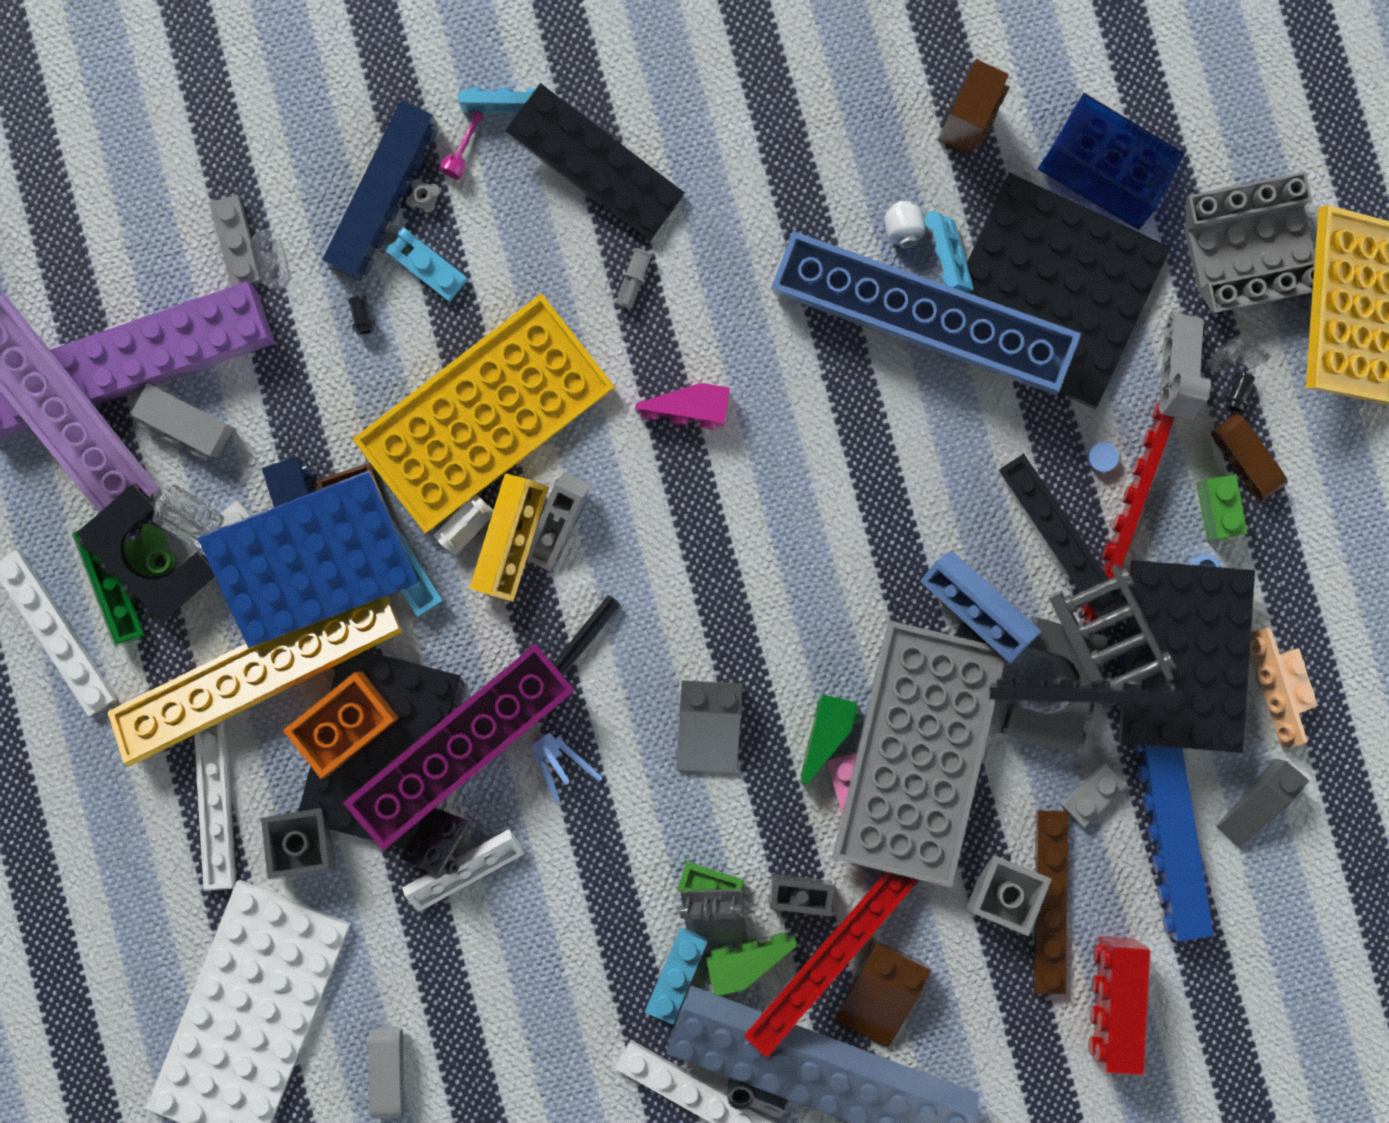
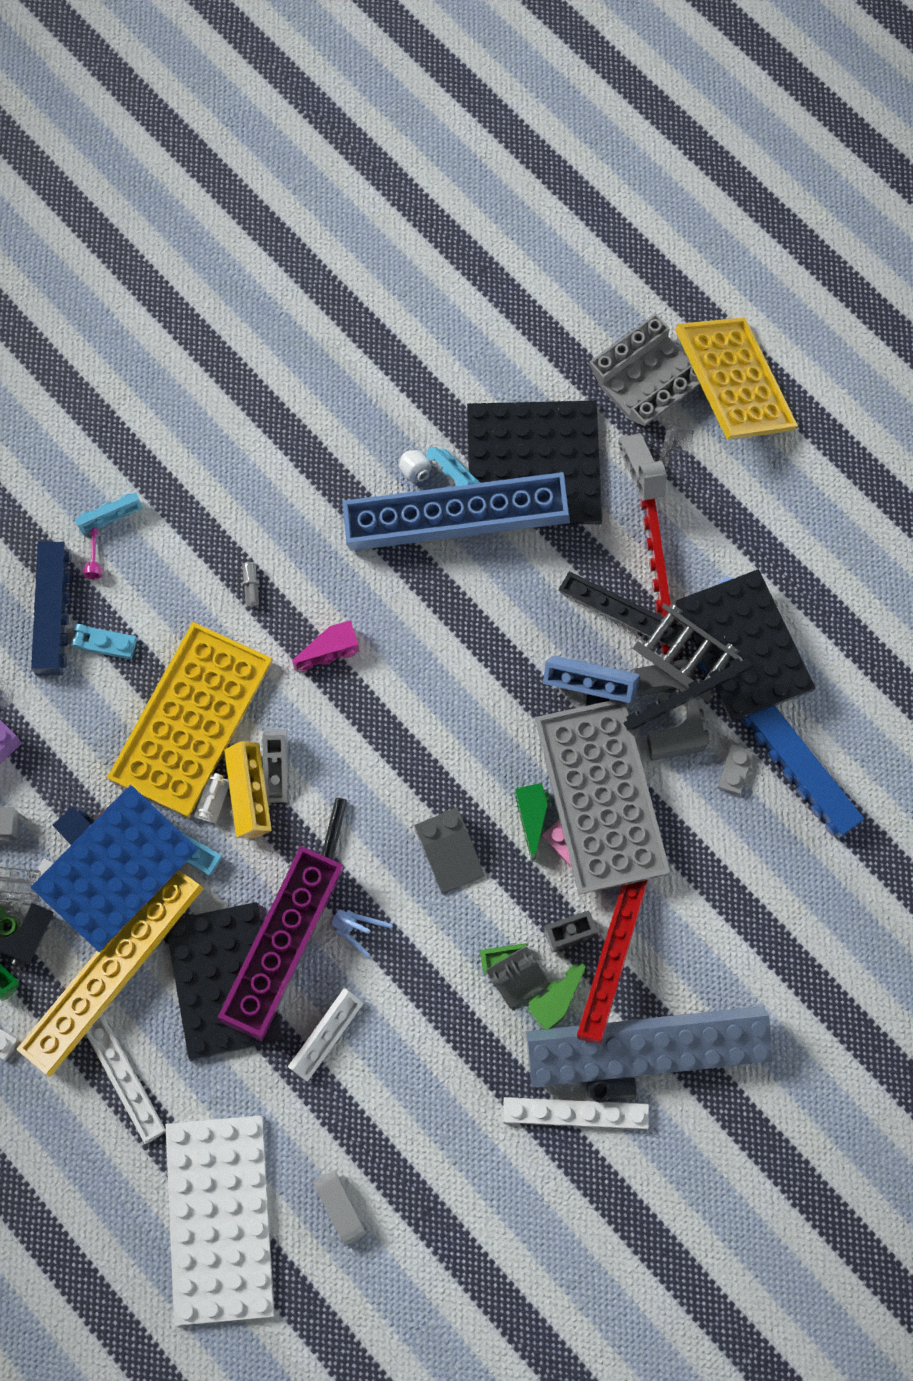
camera: 25 degrees left, 15 degrees down
dark grey slope [261,808,336,879] -> none
orange brick [283,672,400,779] -> none
black pin [348,295,376,335] -> none
black hinge [400,807,471,876] -> none
light grey plate [406,179,440,213] -> none
black plate [505,83,685,242] -> none
medium azure plate [645,927,708,1024] -> none
reddish brown slope [833,938,931,1047] -> none
reddish brown brick [937,59,1010,155] -> none
light grey slope [966,855,1051,936] -> none
reddish brown plate [1033,810,1068,994] -> none
clear blue slope [1037,92,1185,230] -> none
light blue tile [1087,442,1119,473] -> none
red brick [1088,936,1150,1075] -> none
bright green brick [1196,474,1248,541] -> none
reddish brown beam [1211,414,1288,502] -> none
dark grey slope [1216,758,1309,847] -> none
black pin [1225,372,1255,412] -> none
light nougat bracket [1250,627,1318,747] -> none

